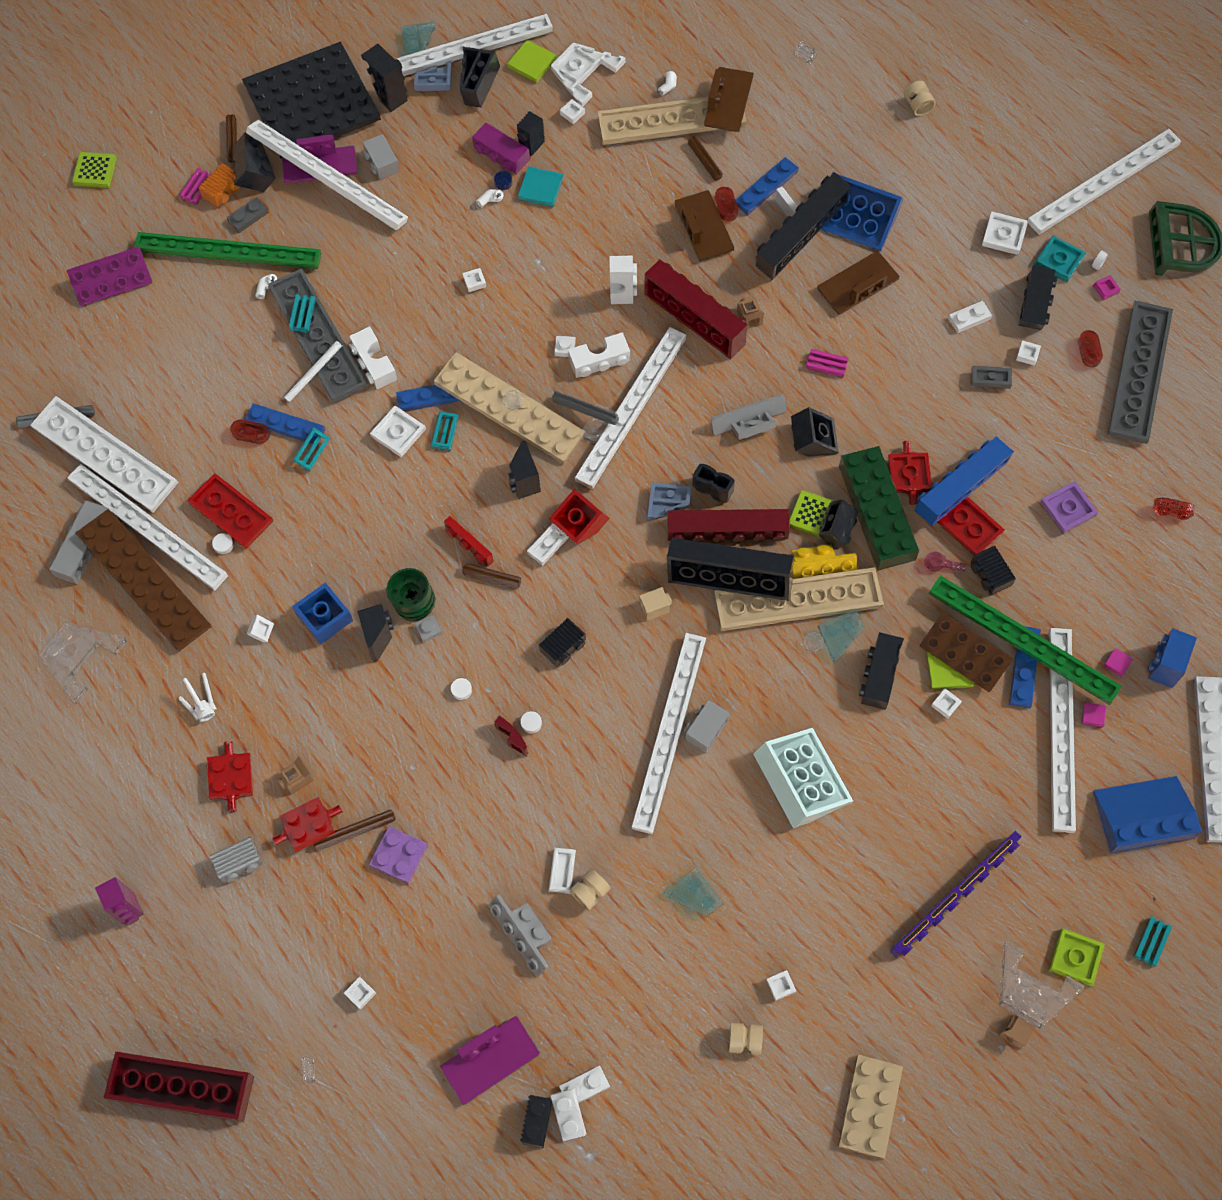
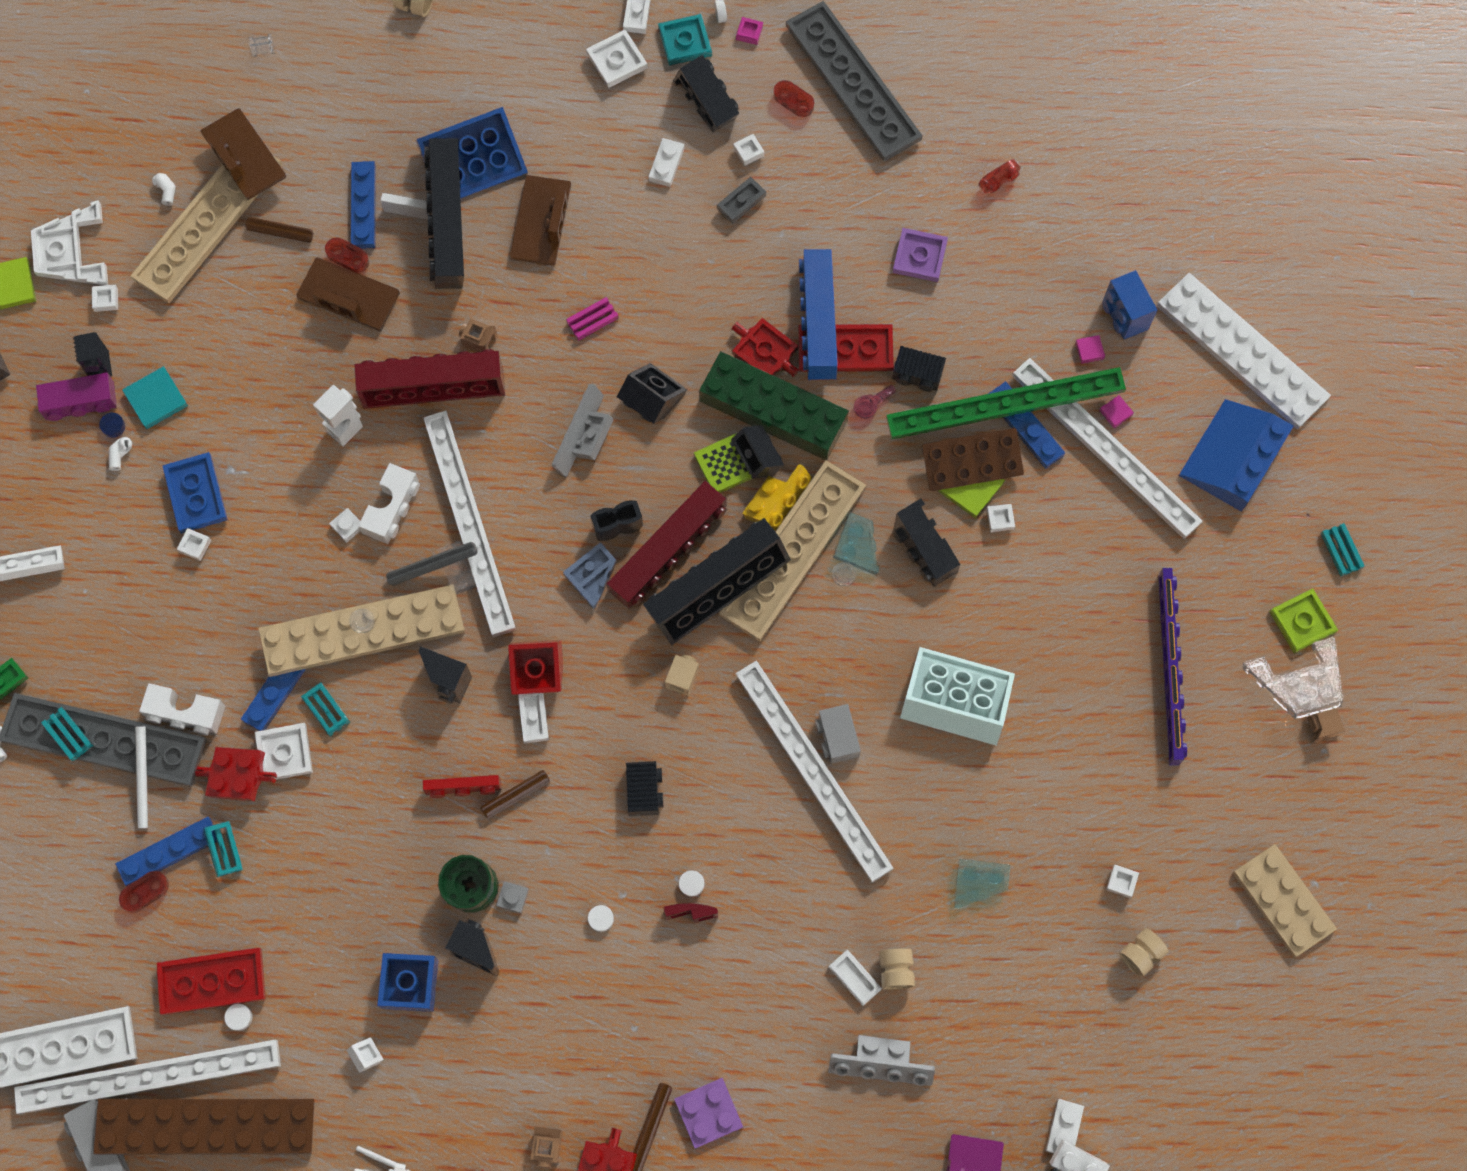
camera: 50 degrees left, 5 degrees up
none -> blue plate [162,452,228,534]
none -> red plate [195,747,277,802]

